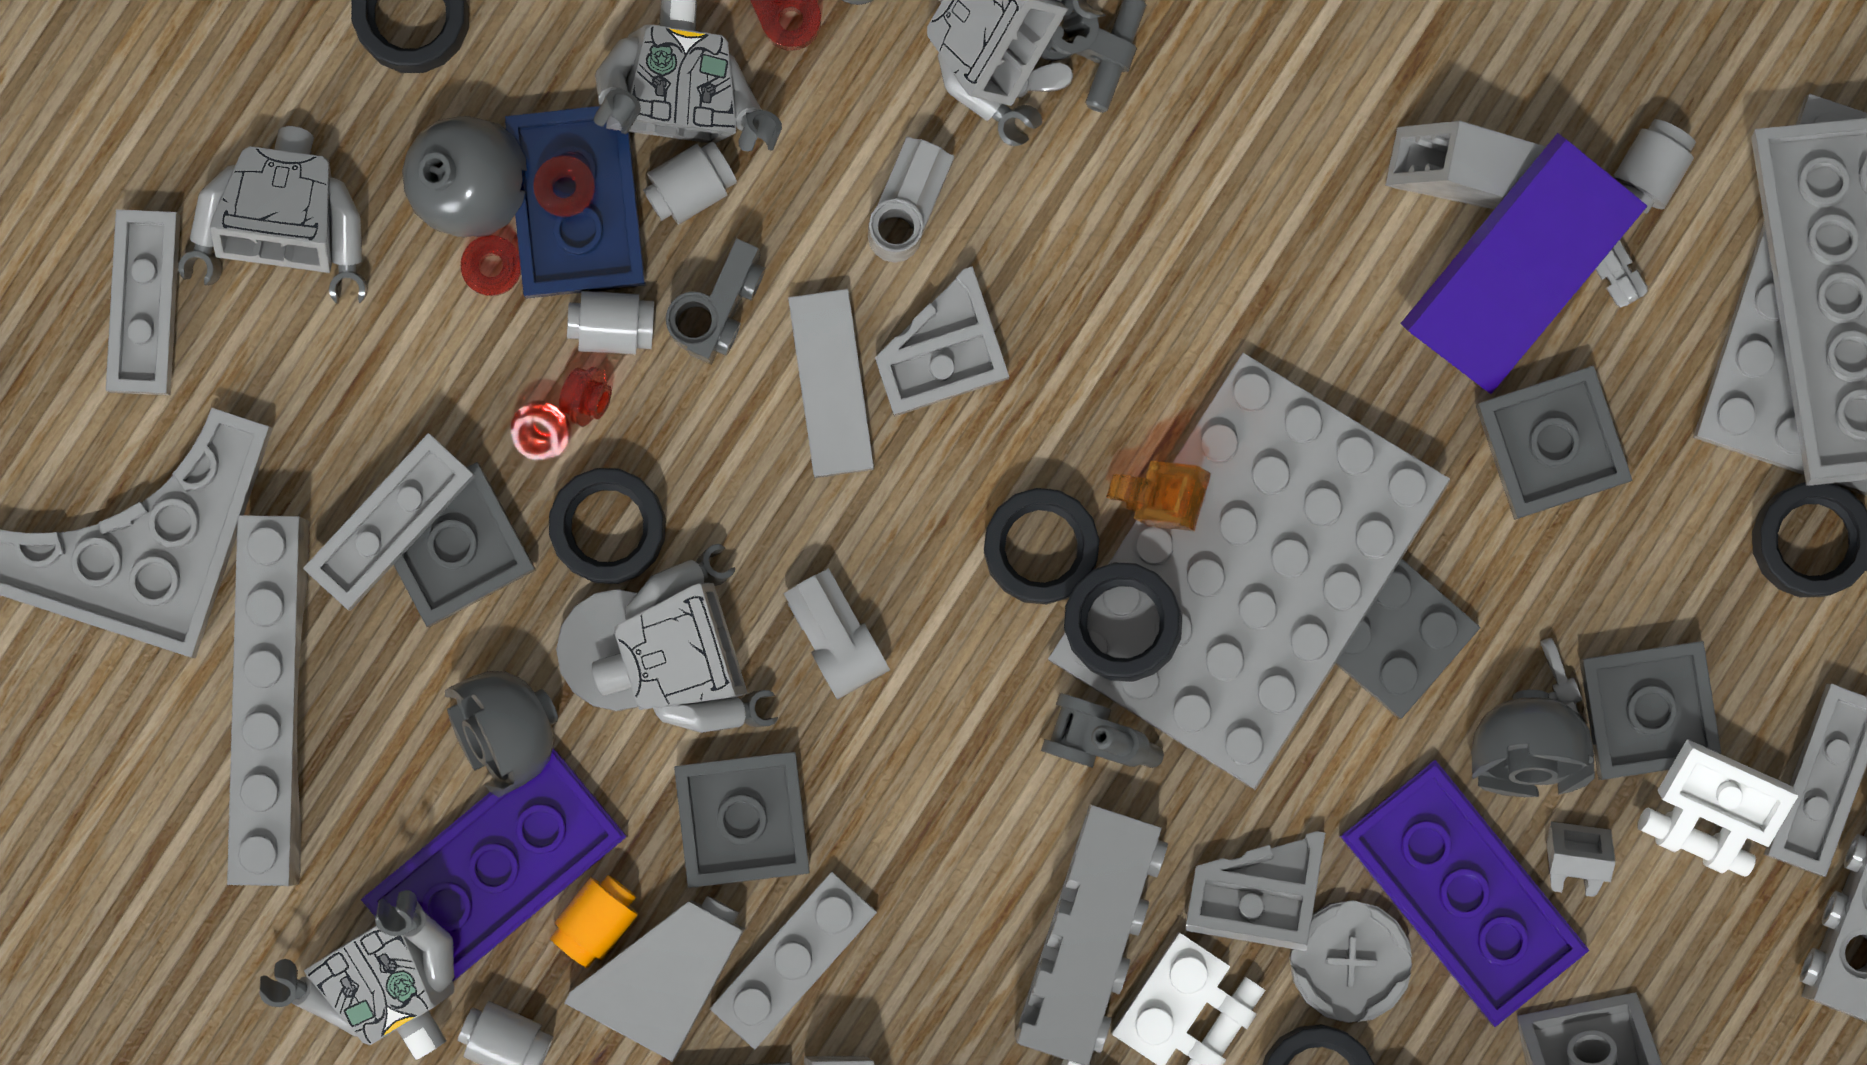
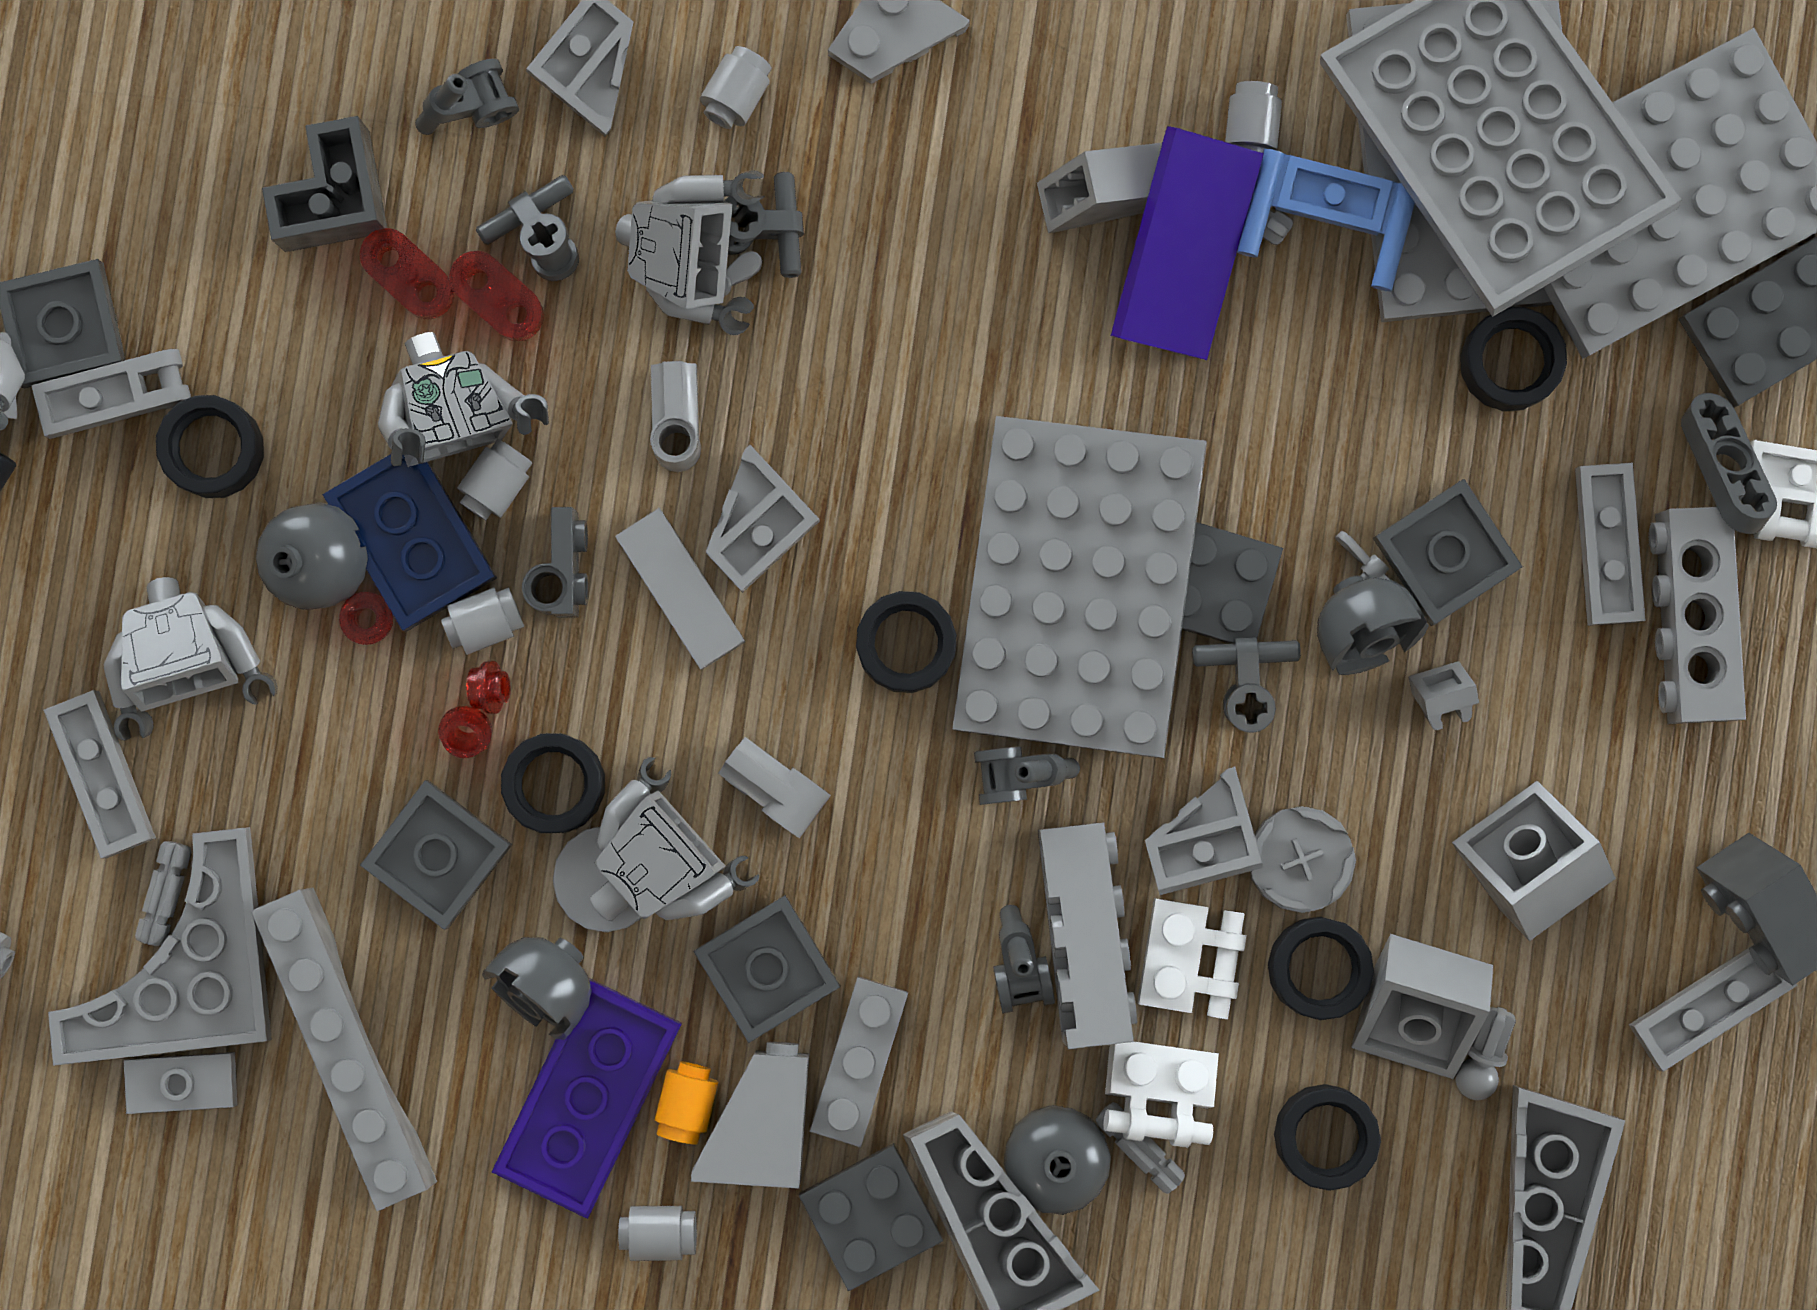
camera: 25 degrees left, 0 degrees up
torso [259,890,454,1060] -> none
light grey plate [303,433,476,611] -> none
clear red plate [533,156,595,217] -> none
black tyre [1064,562,1182,682] -> none
clear orange plate [1106,461,1211,531] -> none
dark purple tile [1339,760,1590,1027] -> none
dark grey plate [1476,365,1633,520] -> none
white plate [1637,739,1798,877] -> none
none -> light grey plate [124,1052,238,1114]
none -> light grey axle [135,841,191,946]
none -> dark grey piece [993,905,1055,1014]
none -> dark grey piece [1192,637,1301,733]
none -> medium blue plate [1237,149,1415,291]

